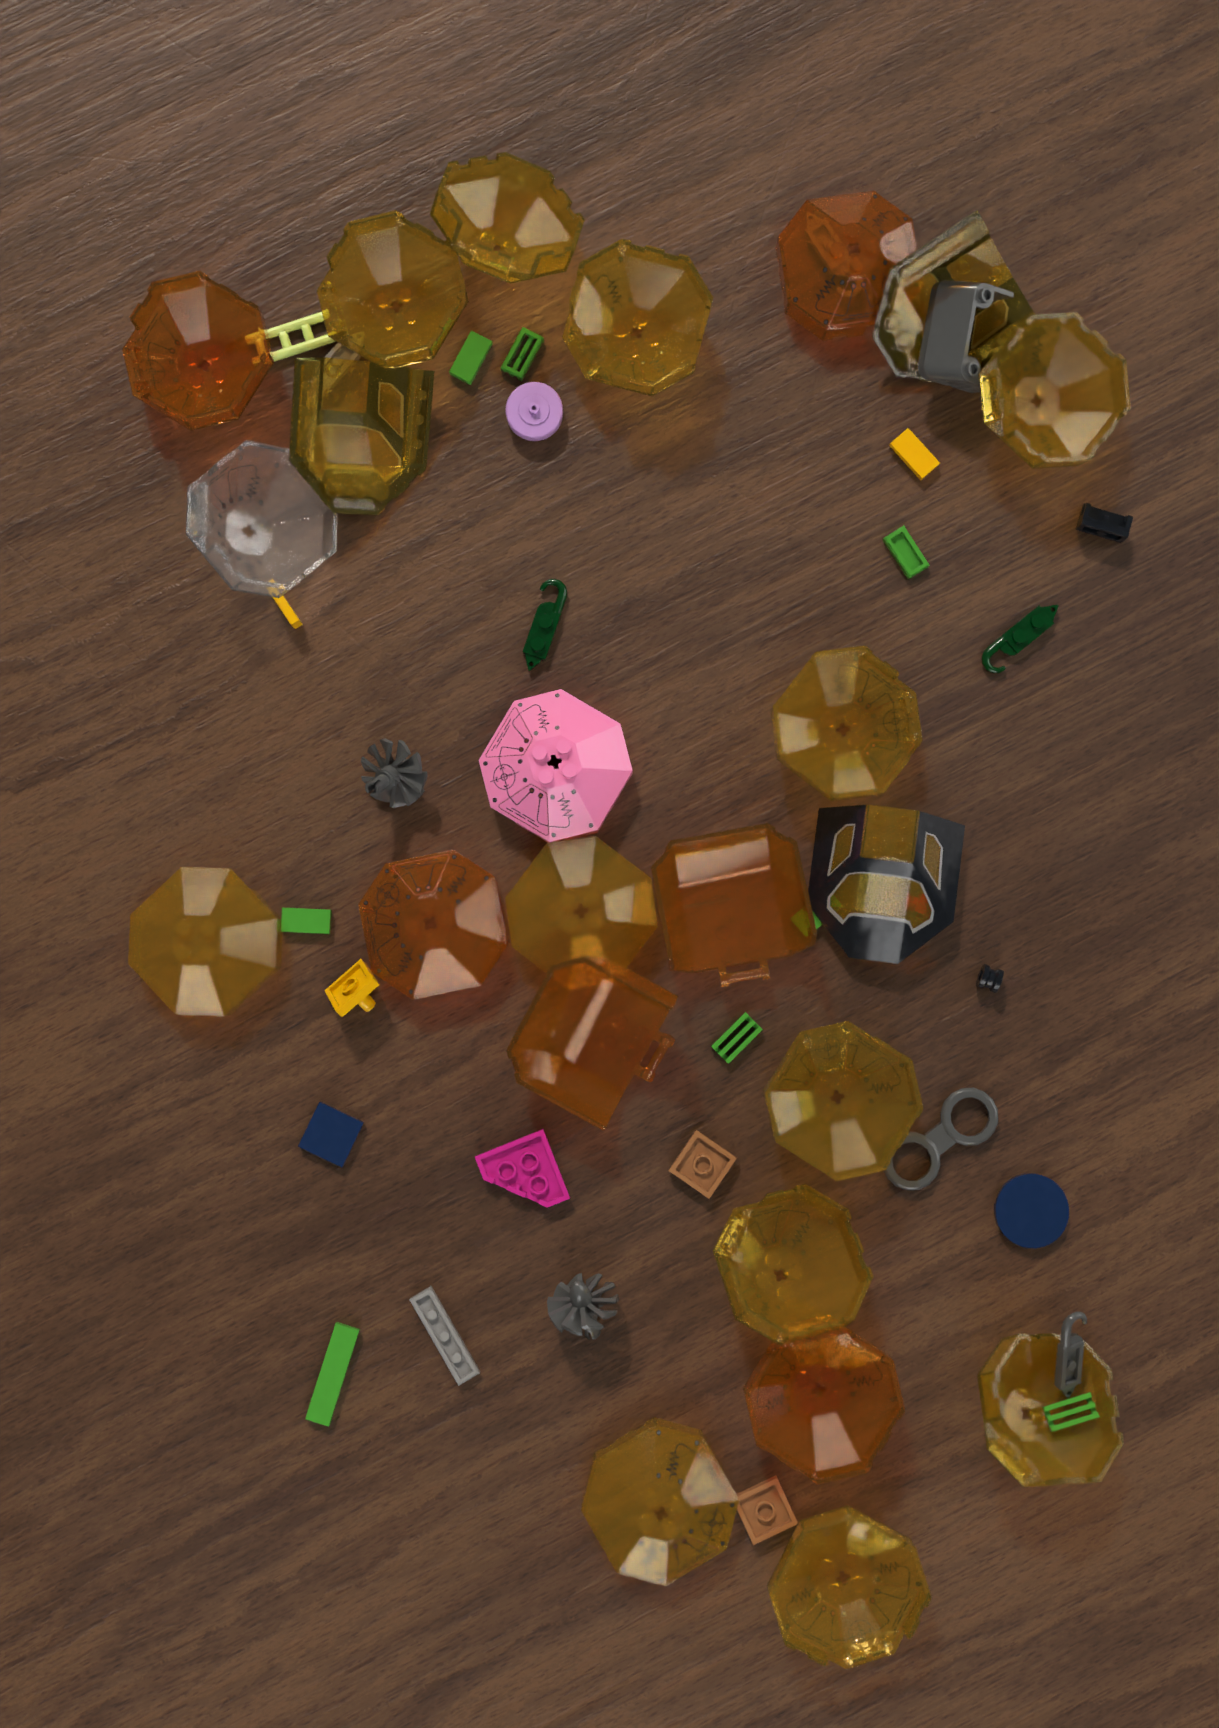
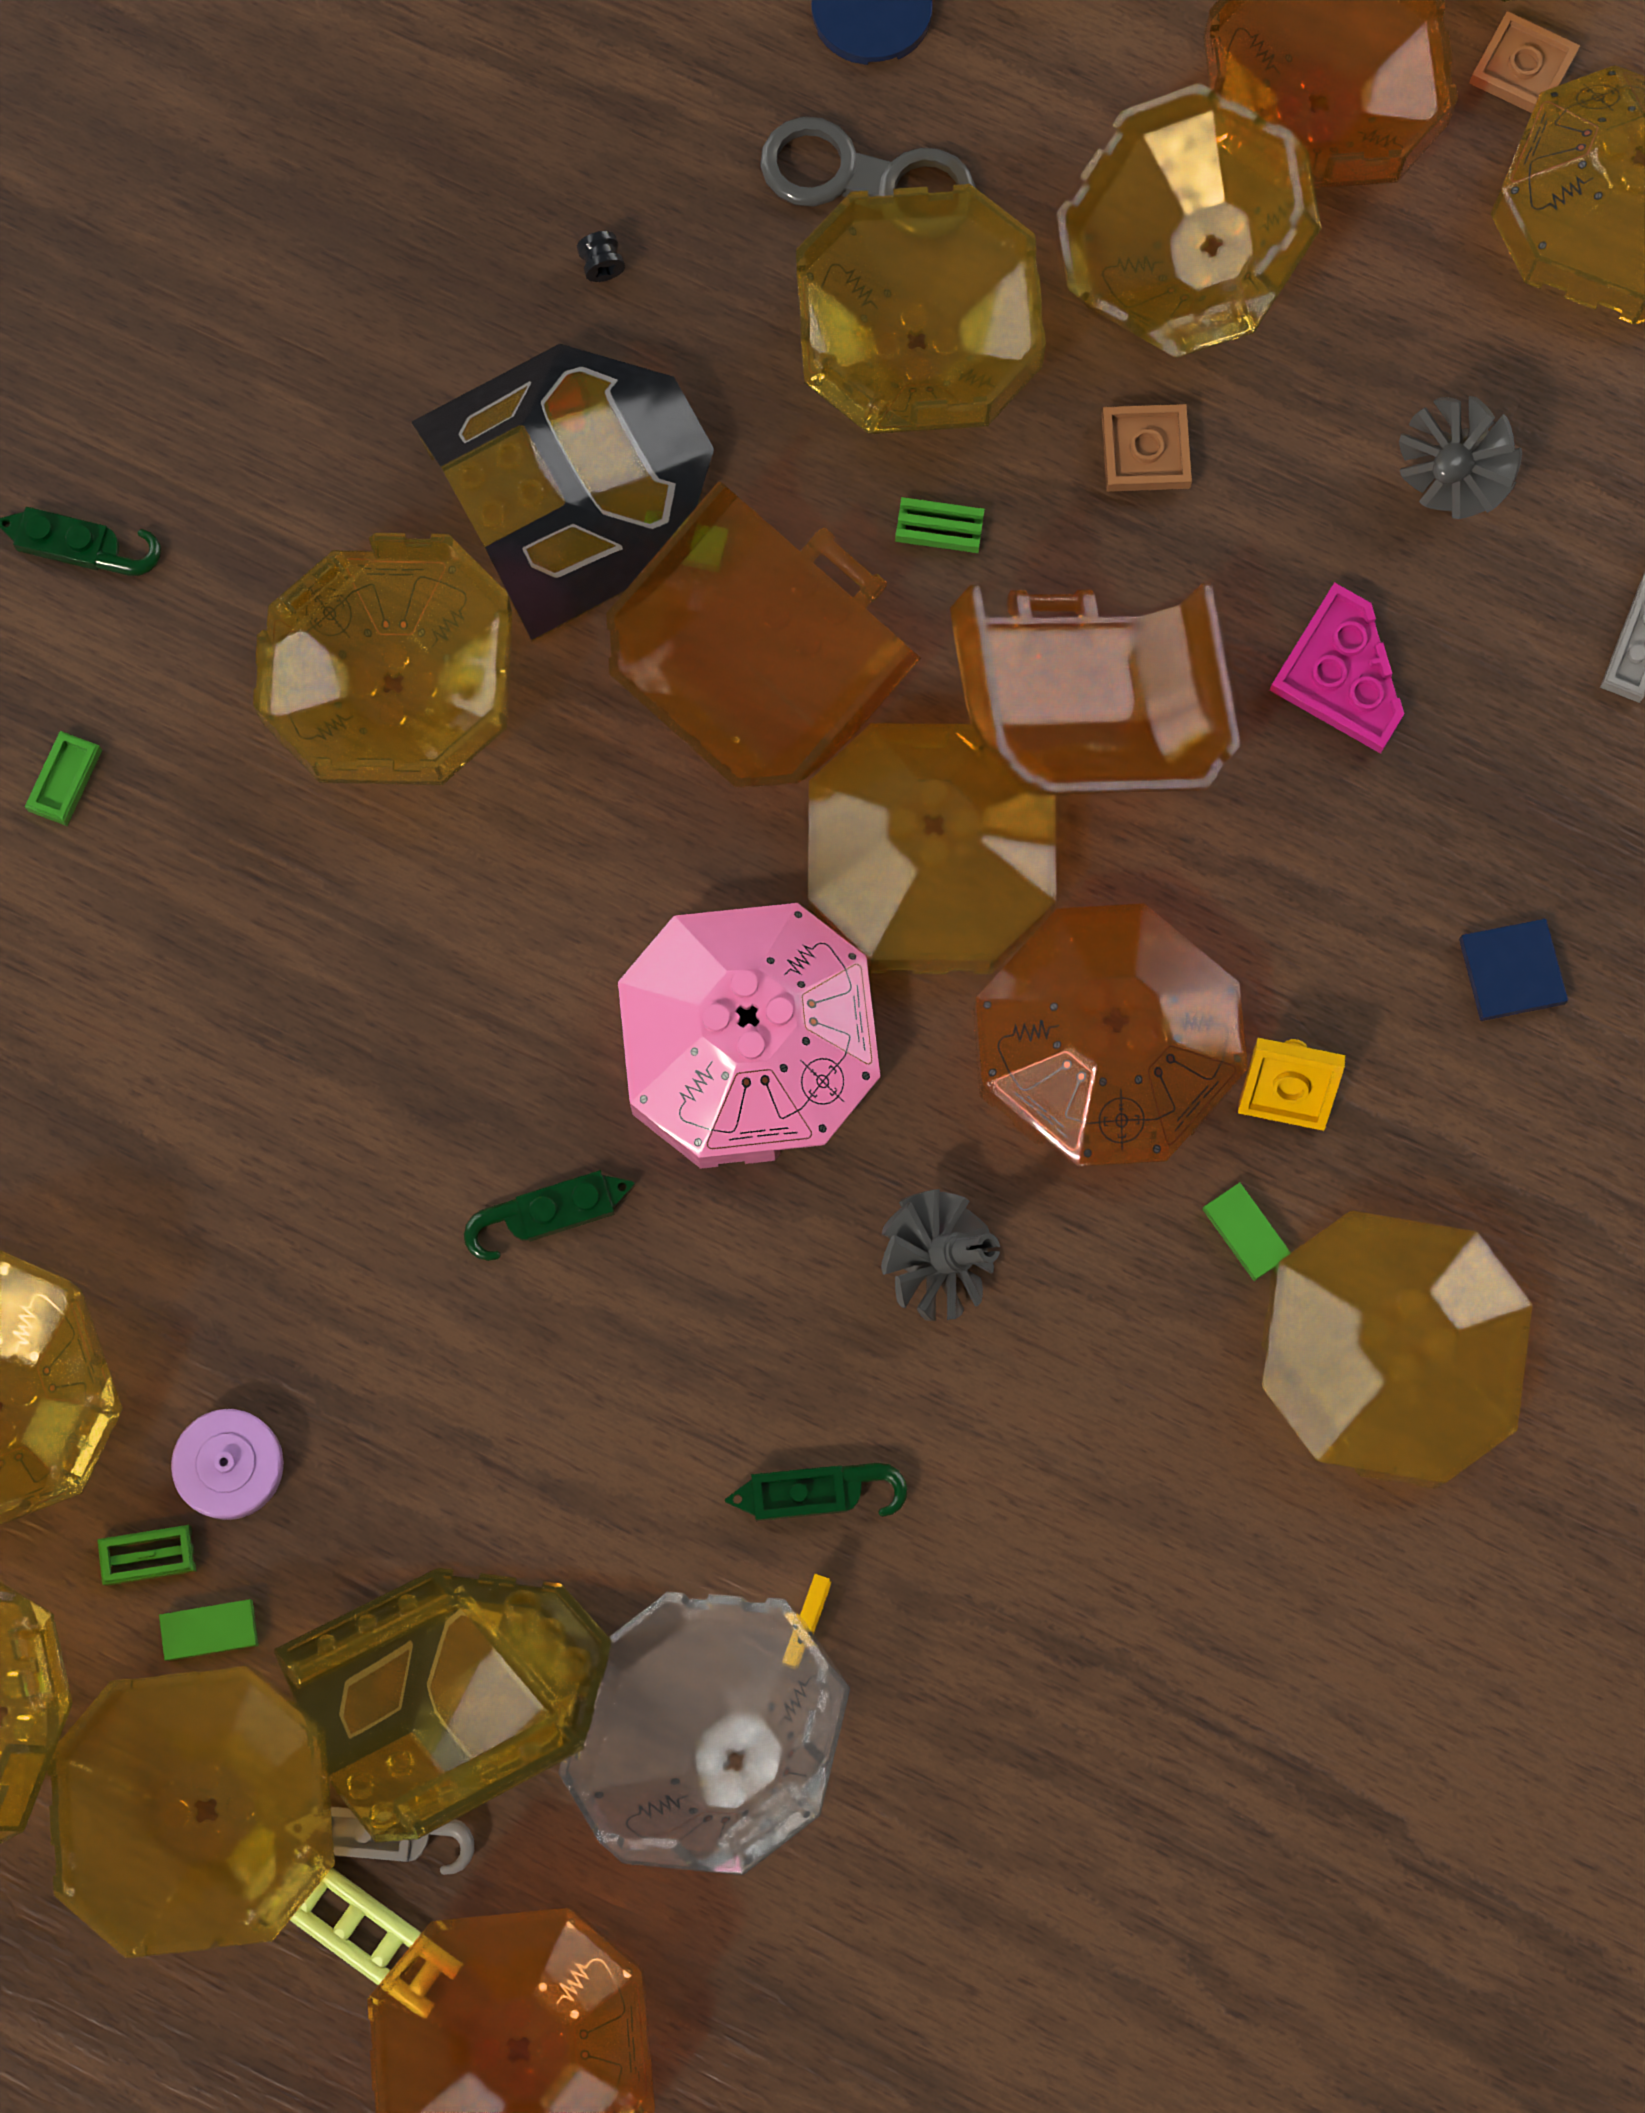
camera: 130 degrees left, 10 degrees down
none -> dark green plate [725,1463,908,1522]

